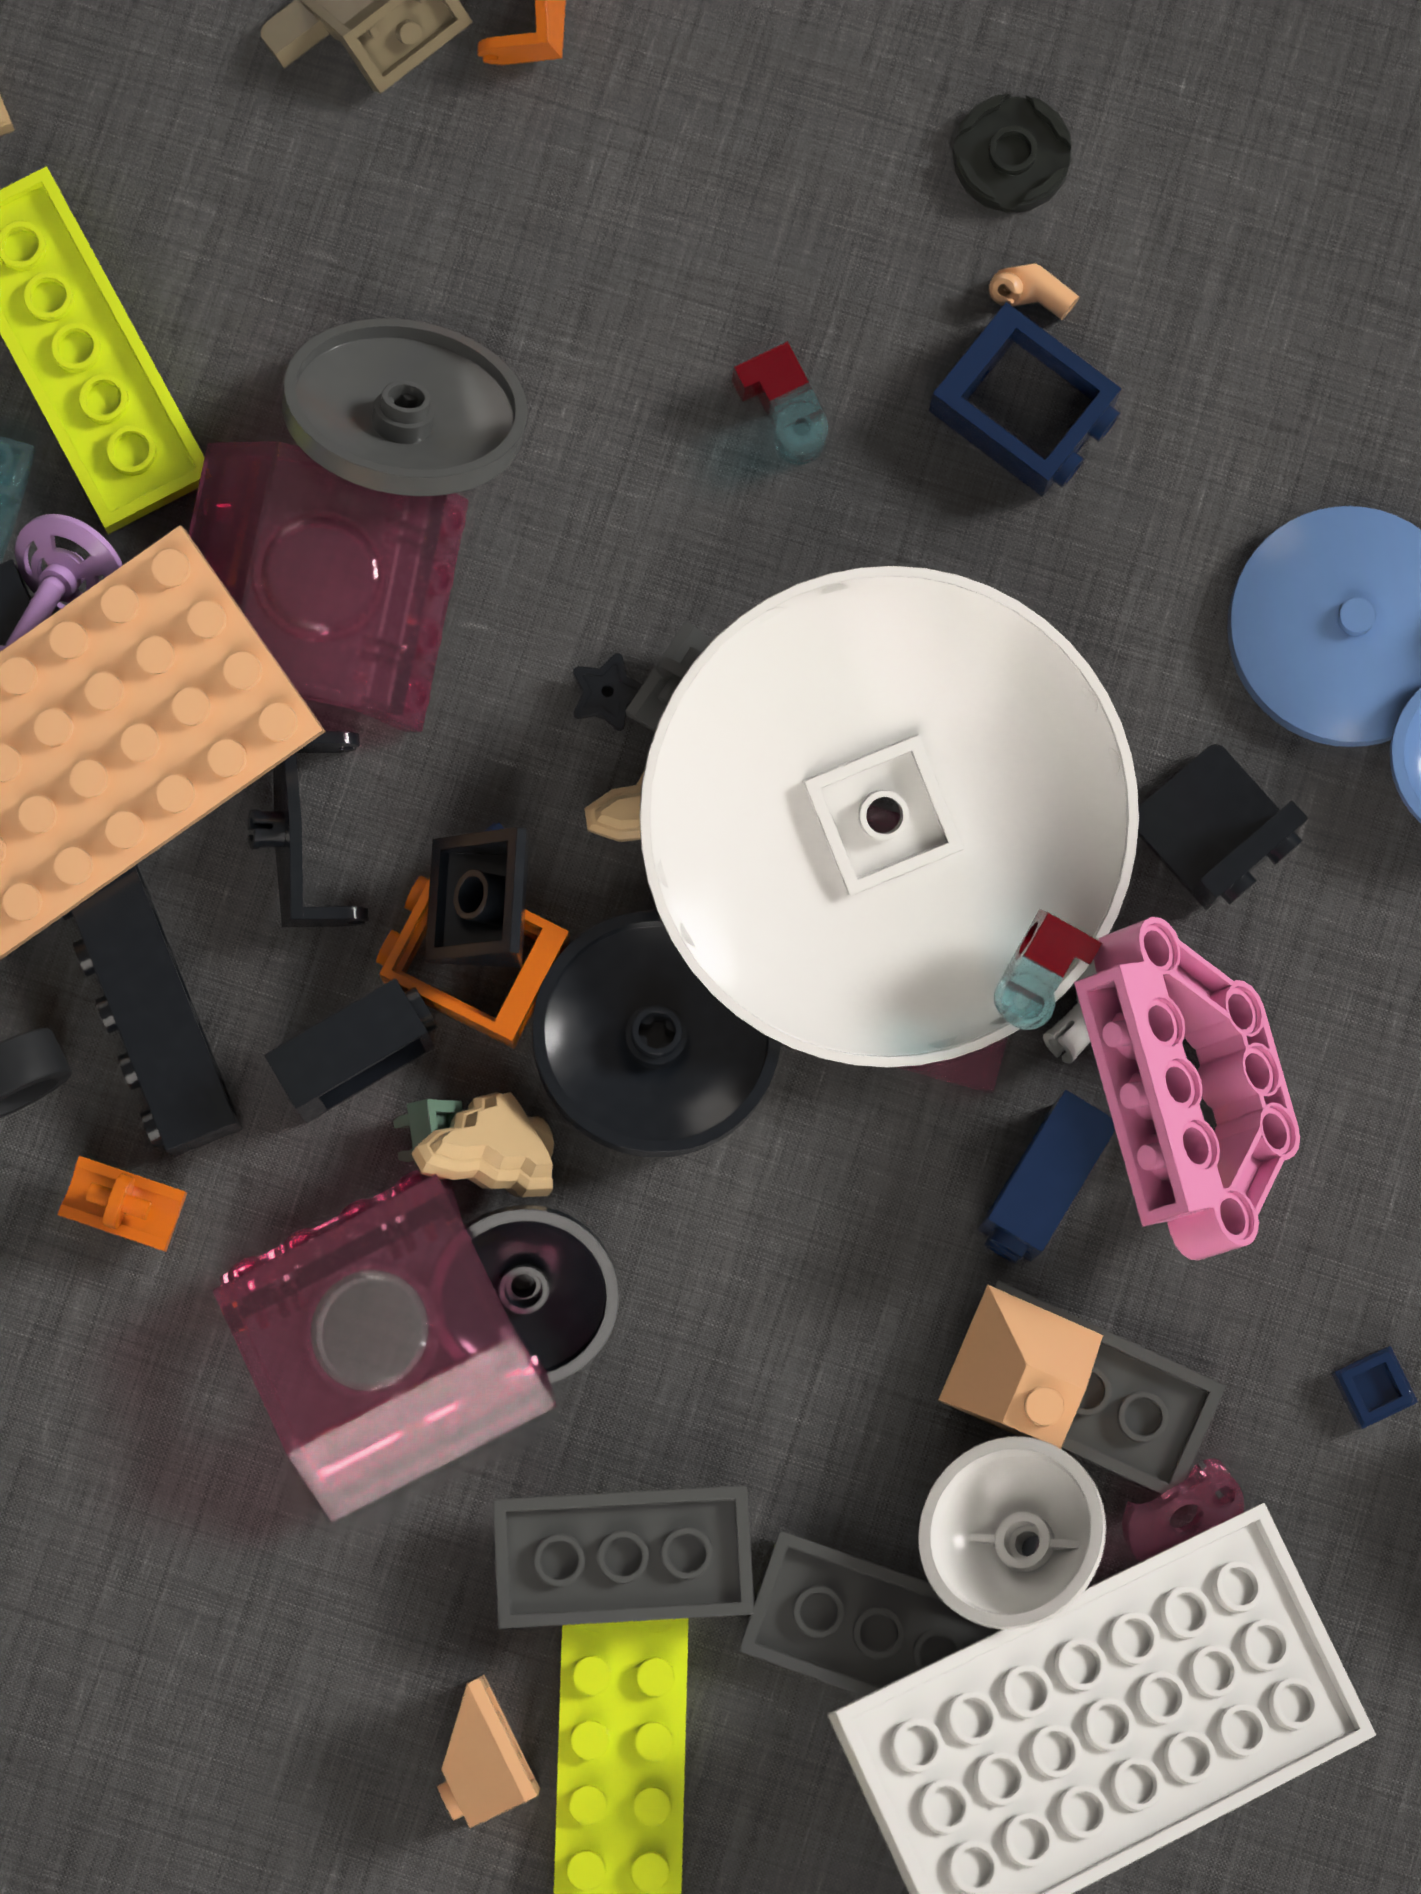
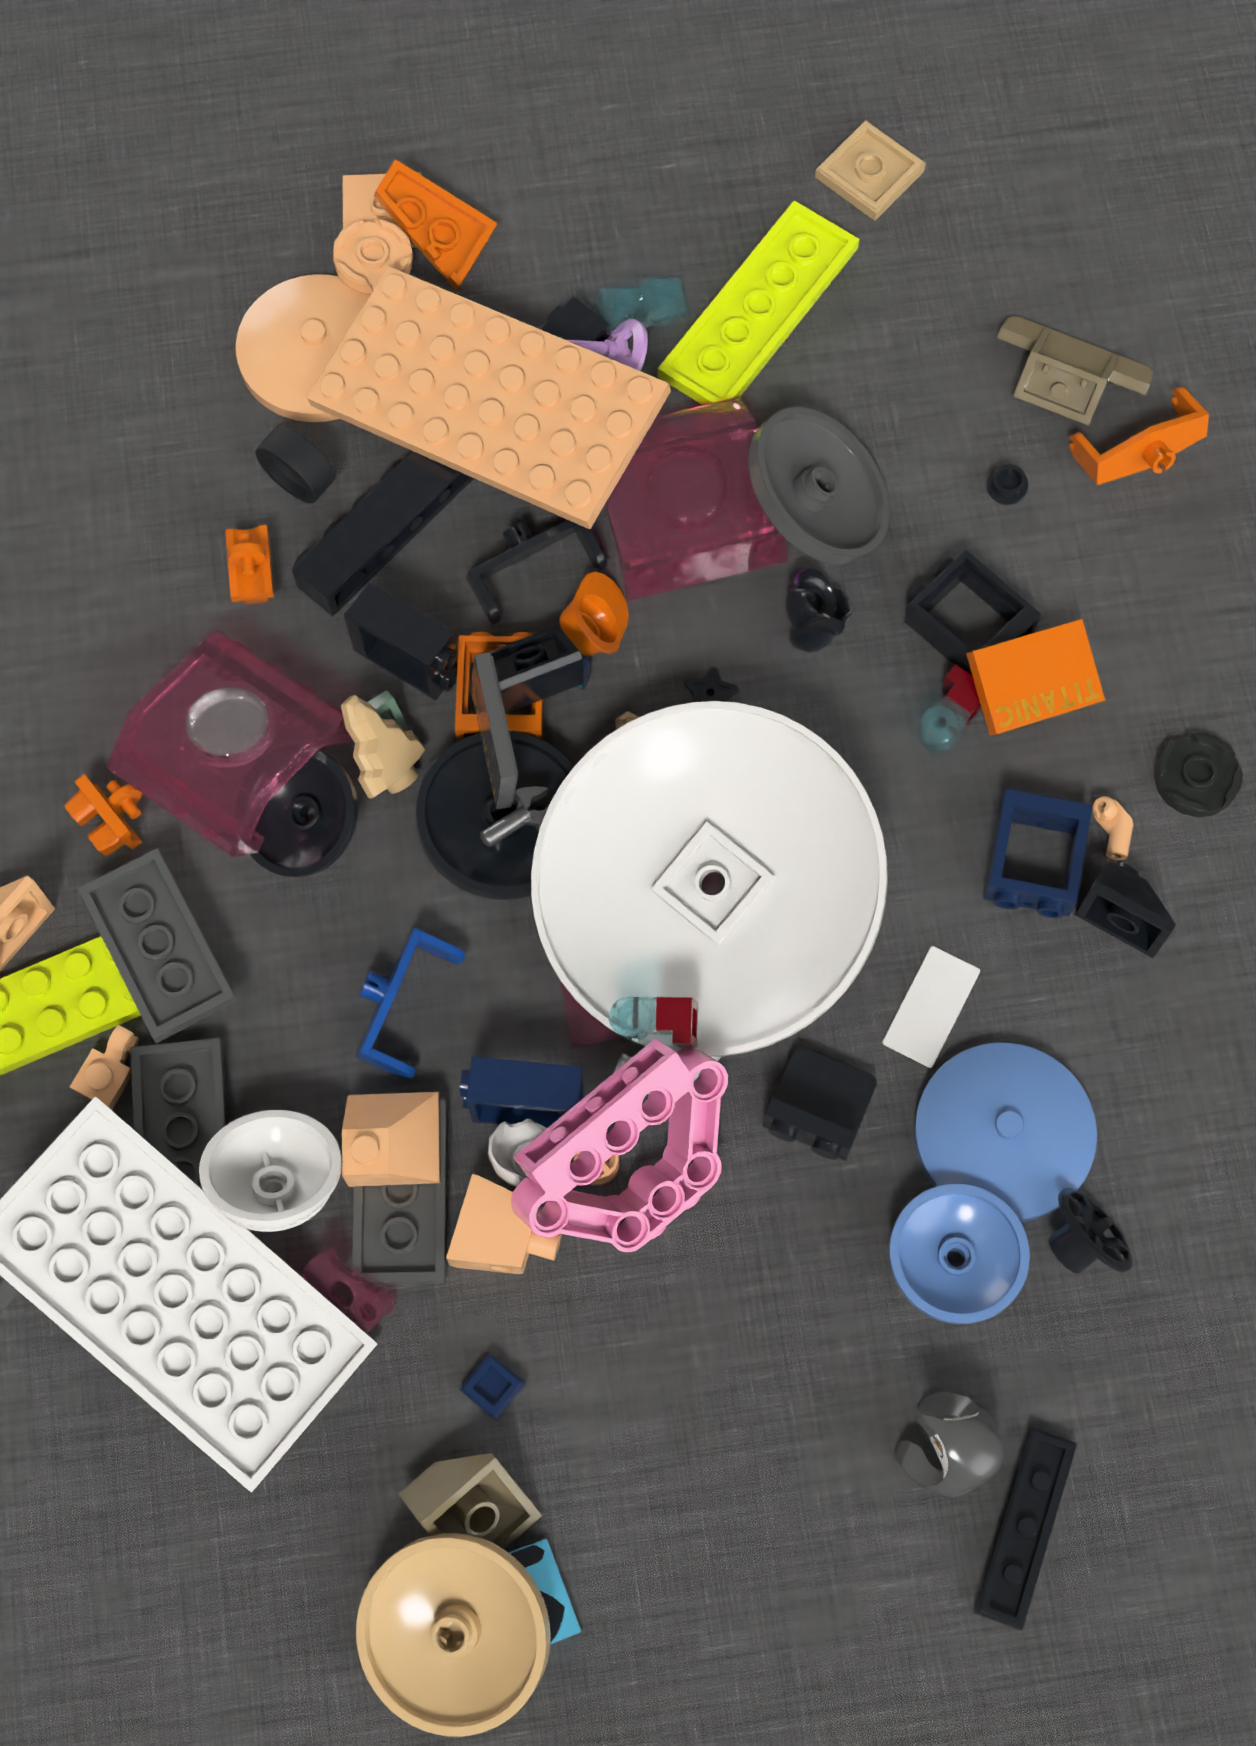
camera: 70 degrees right, 10 degrees down
none -> orange hips [64,774,142,856]
none -> light nougat plate [70,1025,140,1110]
none -> blue piece [355,928,466,1080]
none -> light nougat torso [446,1174,562,1274]
none -> dark grey tile [471,653,518,809]
none -> flat silver bar [480,786,549,847]
none -> white hair [488,1118,547,1187]
none -> orange piece [559,572,629,656]
none -> black hair [785,569,853,653]
none -> white sticker [882,946,980,1068]
none -> black window [904,550,1041,675]
none -> orange tile [966,619,1105,736]
none -> black plate [987,464,1029,505]
none -> black slope [1075,859,1176,958]

